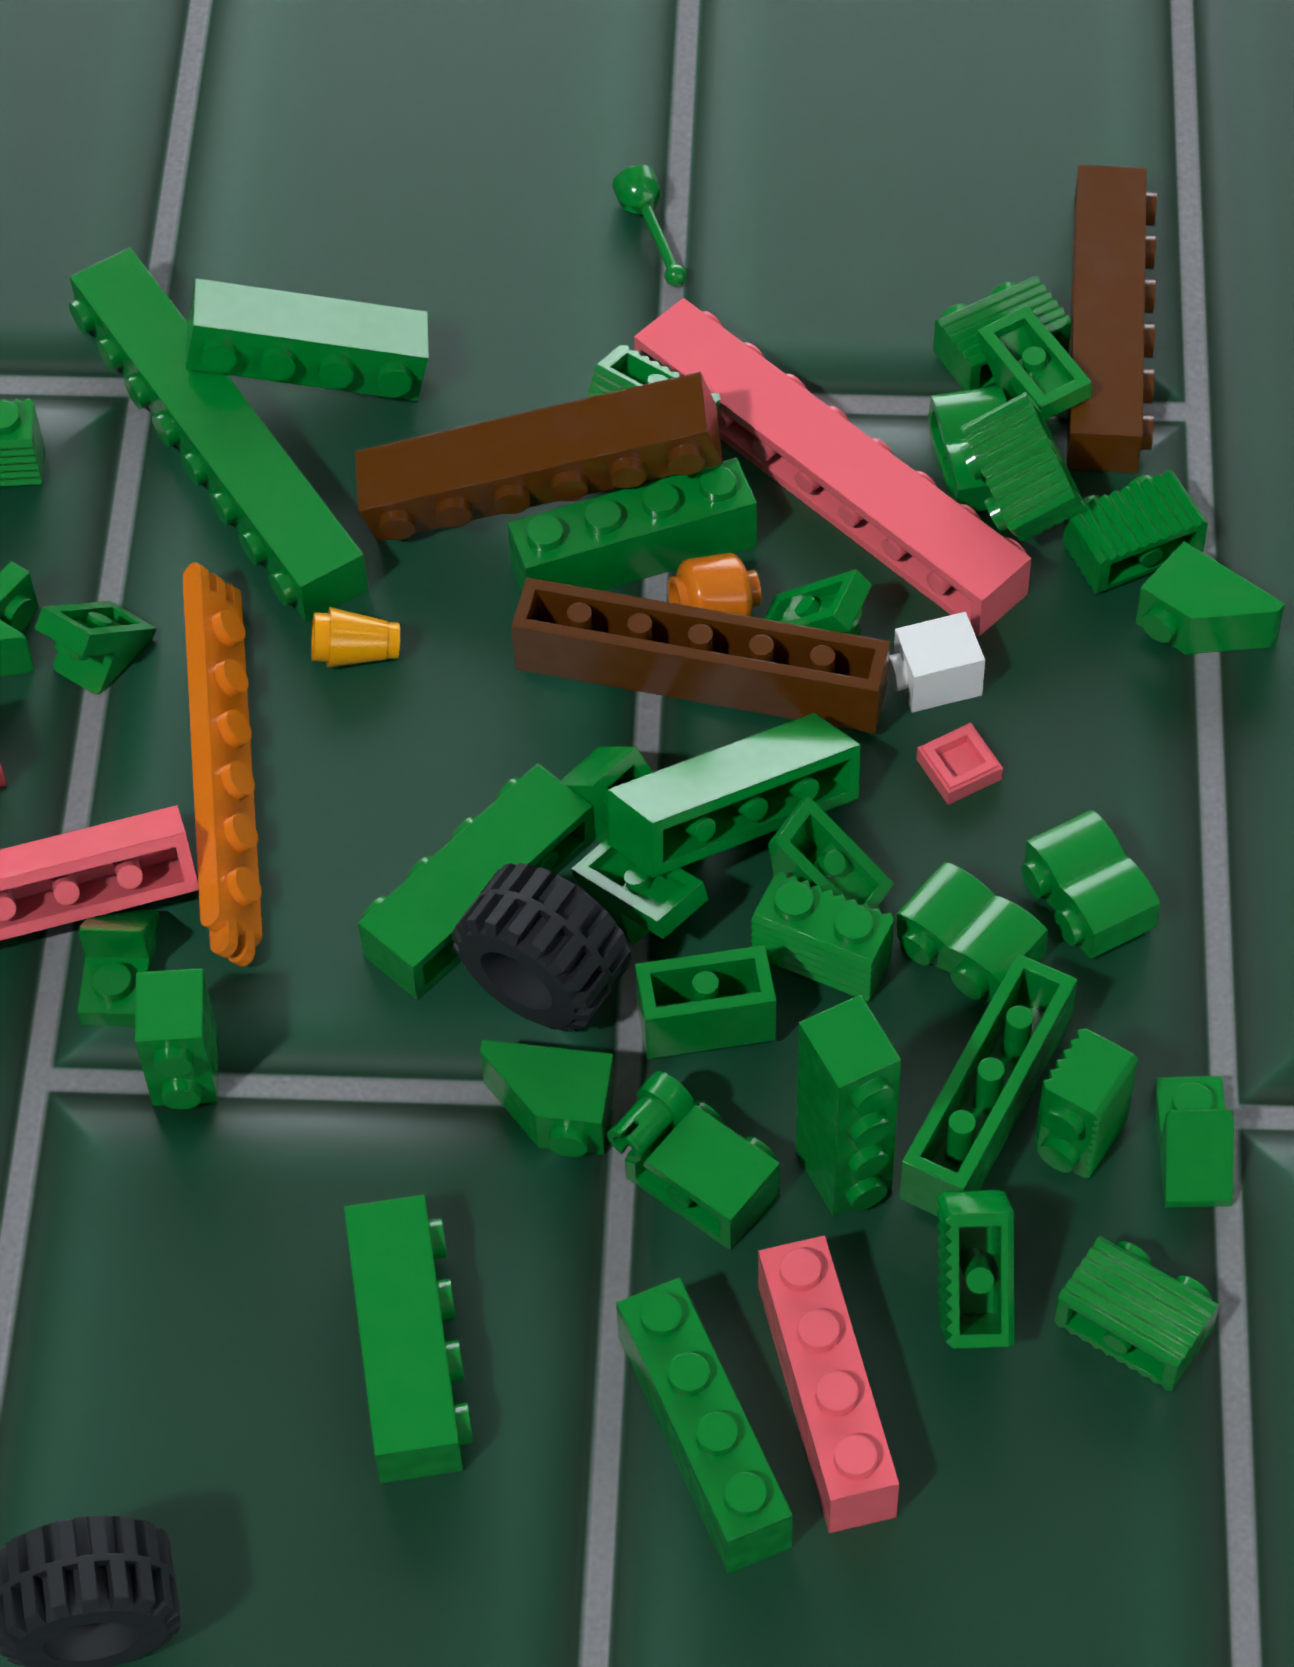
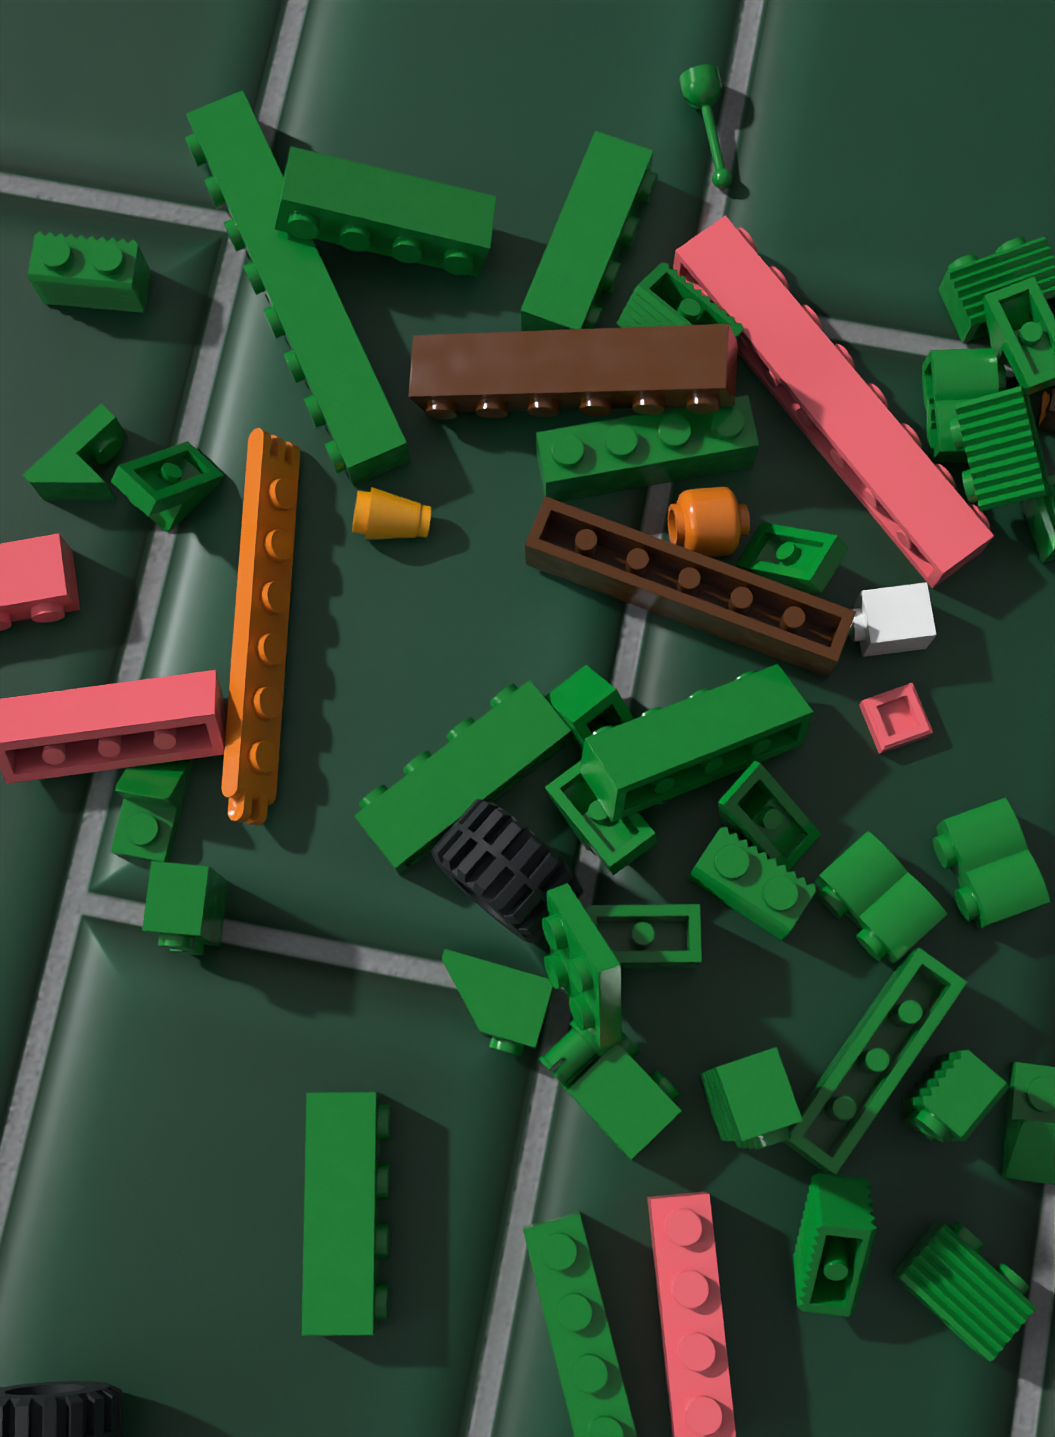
camera: 10 degrees right, 20 degrees up
none -> green brick [520,131,658,331]
none -> green plate [542,883,622,1049]

